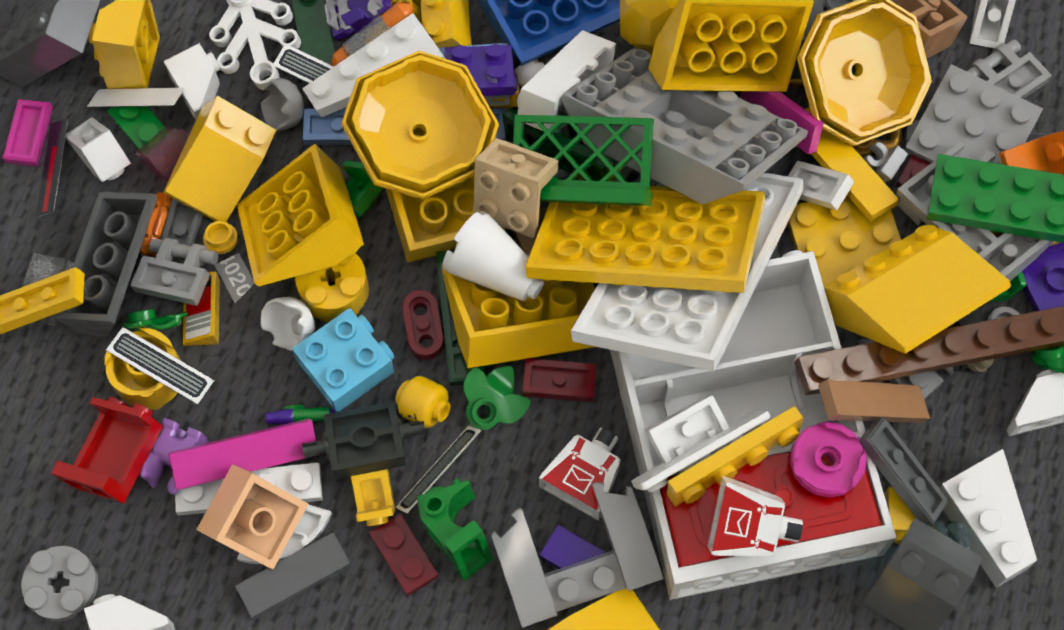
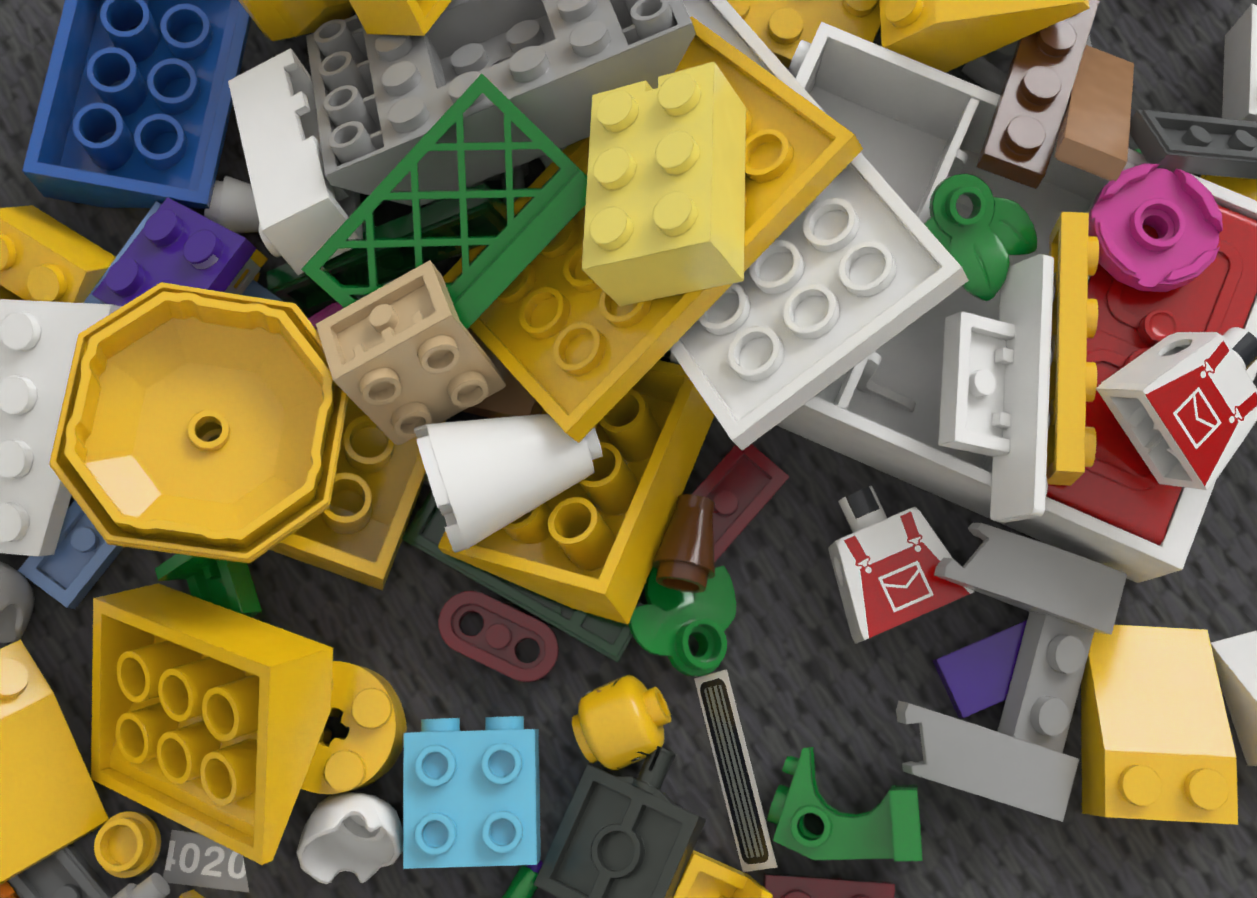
camera: 55 degrees left, 10 degrees up
none -> light yellow piece [582,61,746,306]
none -> reddish brown cone [652,494,715,593]
none -> green plate [924,174,1037,301]

